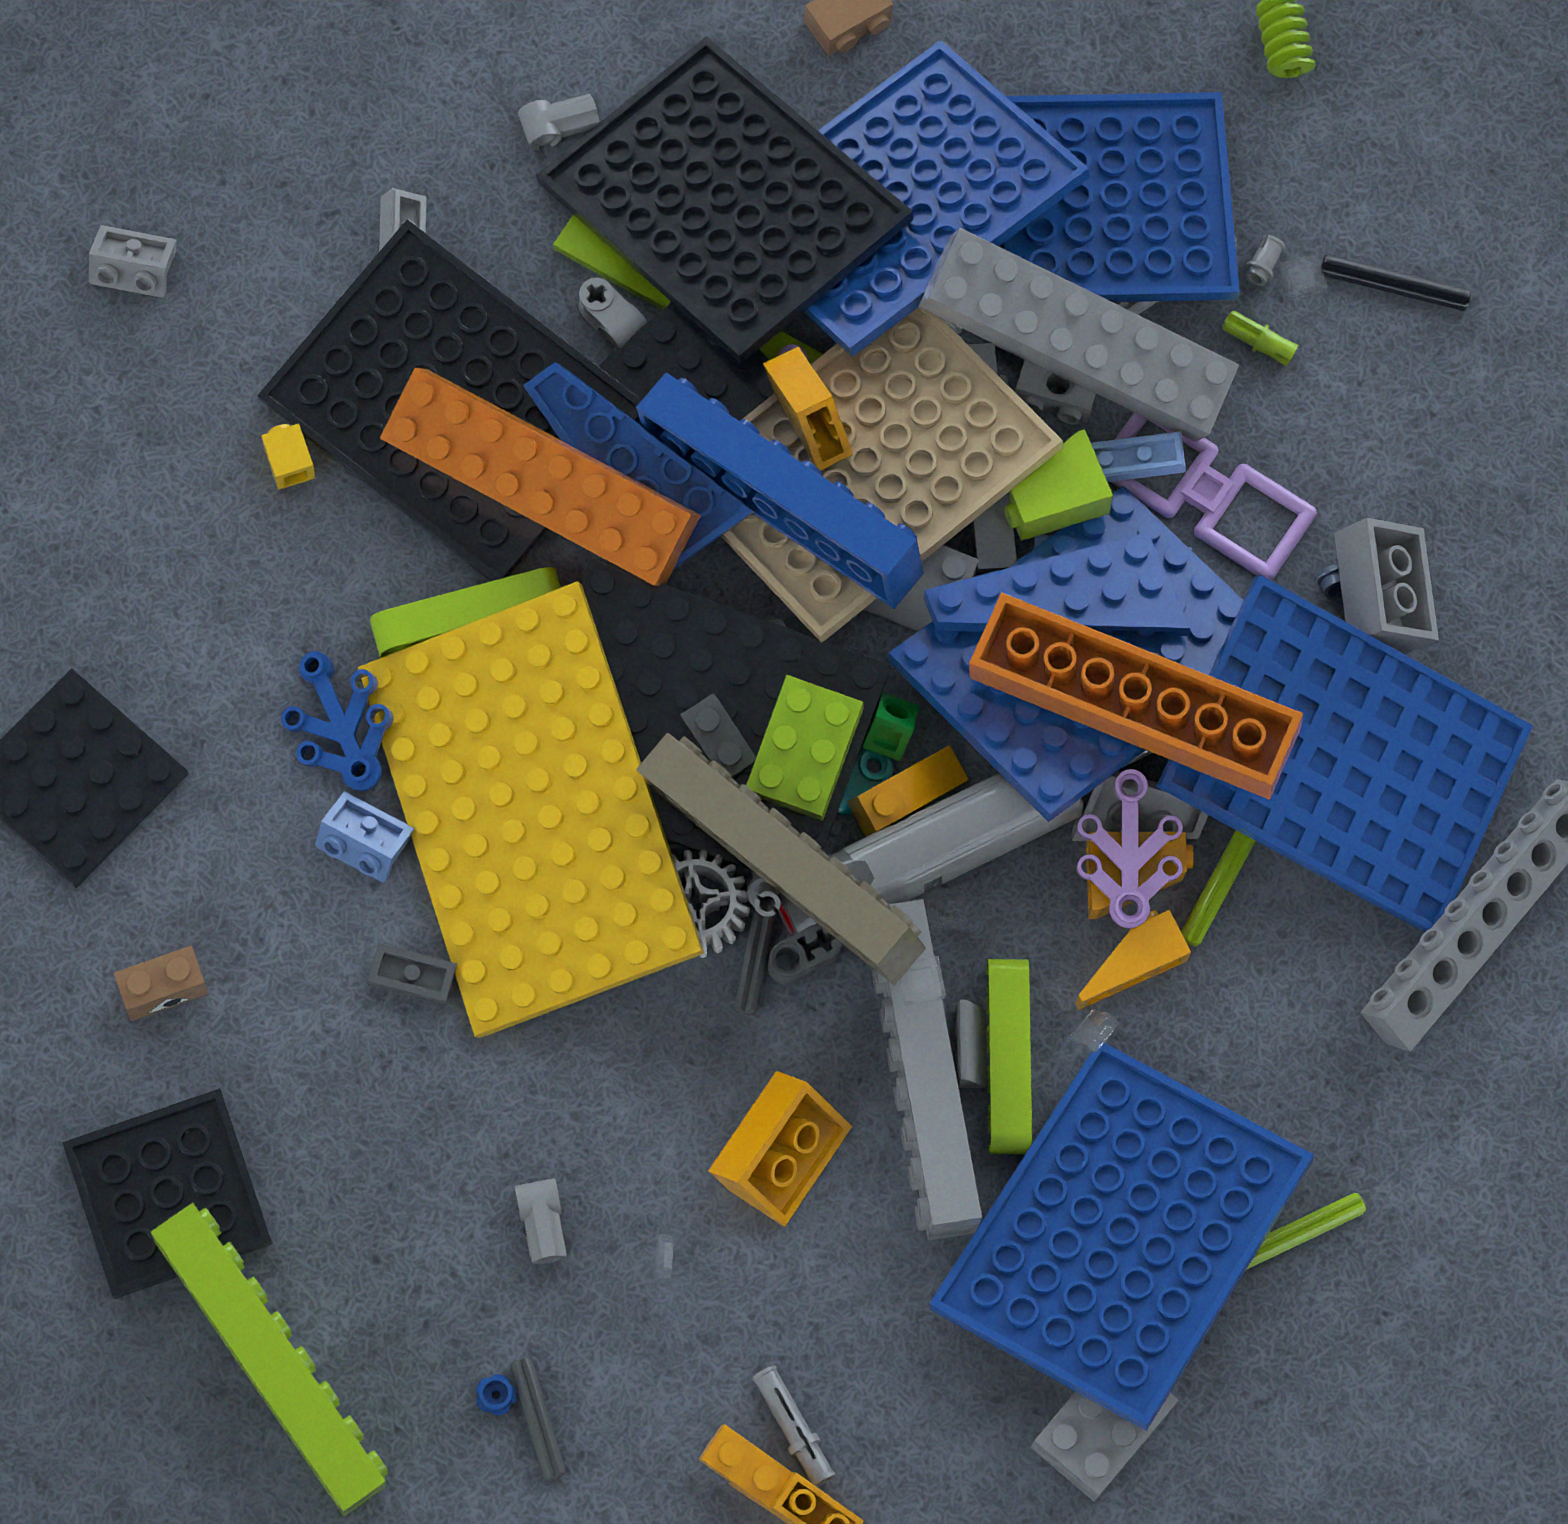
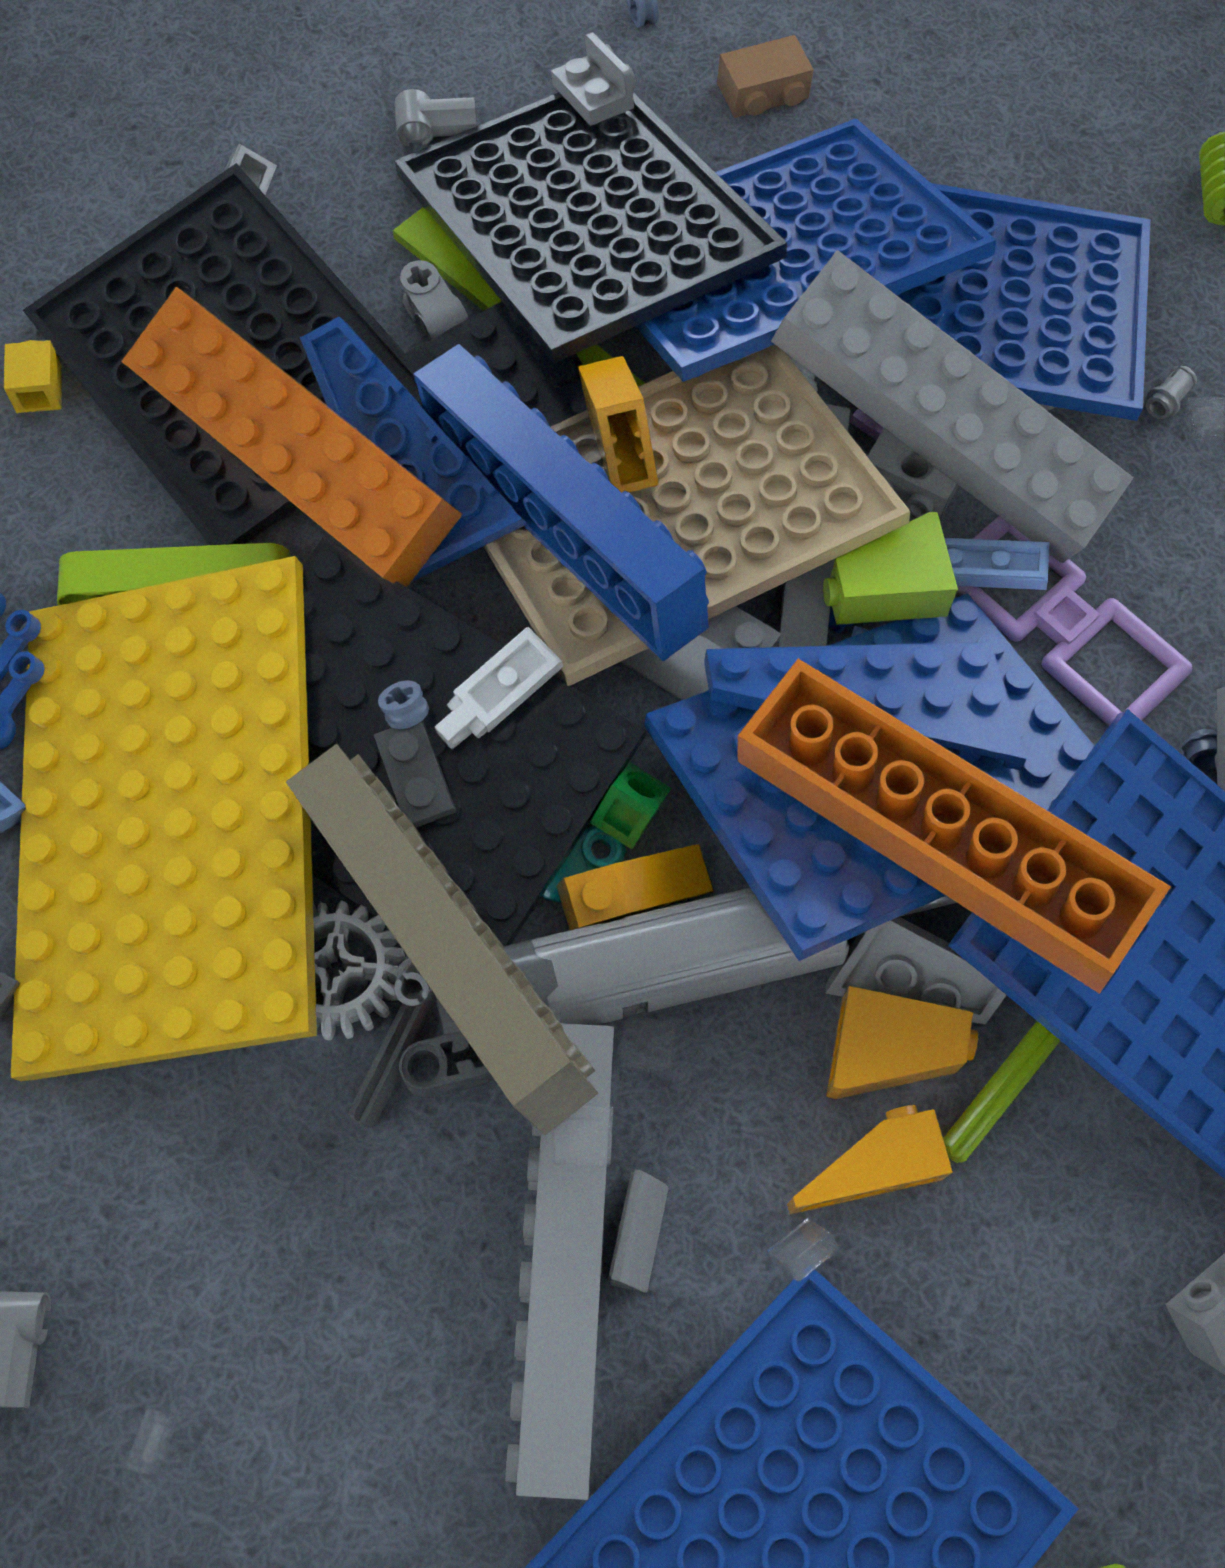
camera: 15 degrees right, 5 degrees down
light orange slope [708,1071,852,1227] -> none
lime brick [746,675,864,821] -> none
lime beam [986,959,1032,1154] -> none
lavender plant [1076,769,1183,928] -> none
lime axle [1222,311,1299,367] -> none
none -> sand blue bush [378,680,429,729]
none -> white hinge [435,627,563,749]
none -> light grey bracket [551,32,636,126]

